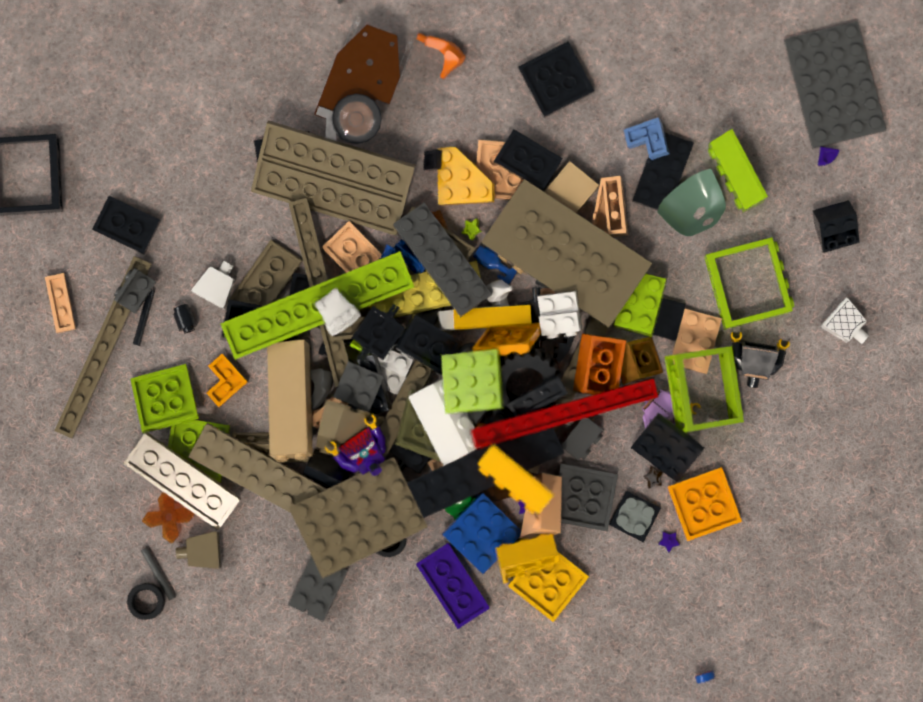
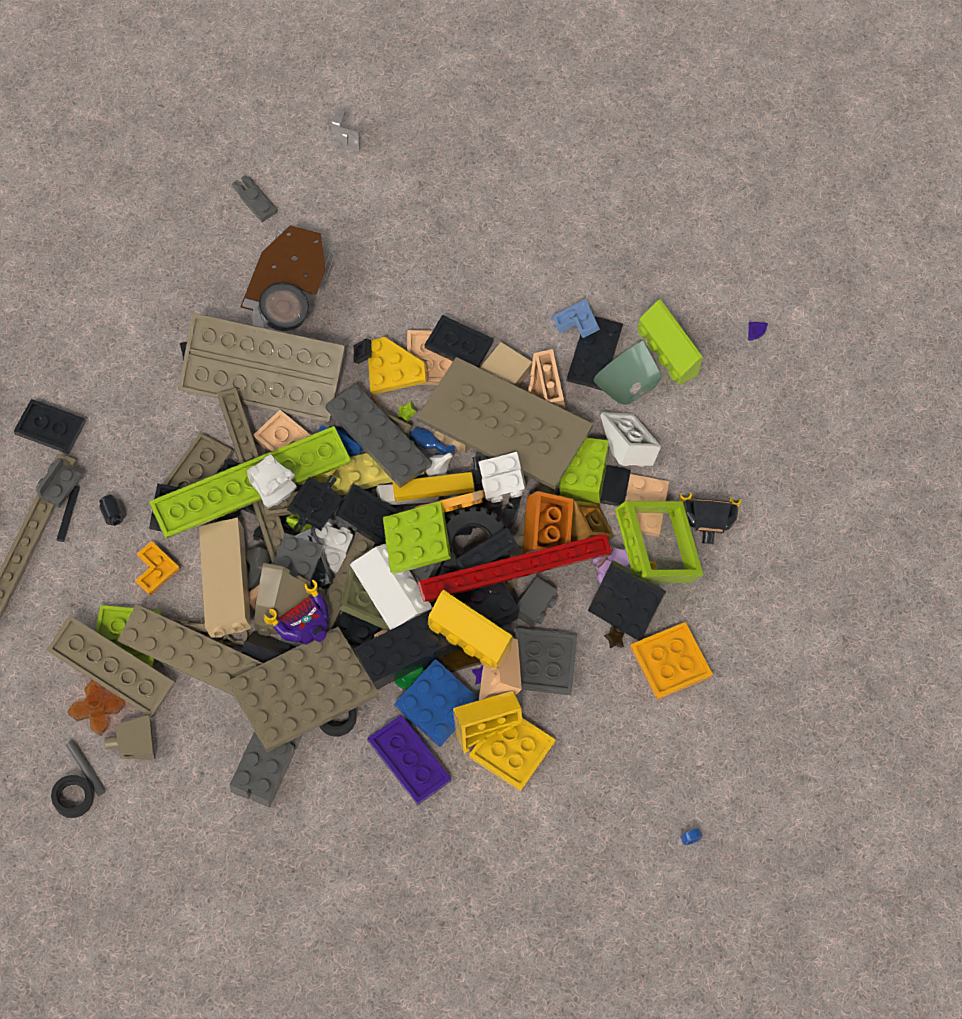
camera: 10 degrees left, 20 degrees down
lime plate [130,364,199,433] -> none
white torso [191,261,235,310] -> none
orange animal [416,33,466,79] -> none
black plate [518,41,595,118] -> none
light grey piece [609,491,661,543] -> none
dark purple piece [658,531,680,553] -> none
lime window [704,237,794,330] -> none
dark grey plate [783,21,886,149] -> none
black slope [812,200,860,253] -> none
white torso [820,297,869,344] -> none
none -> white slope [600,412,661,467]

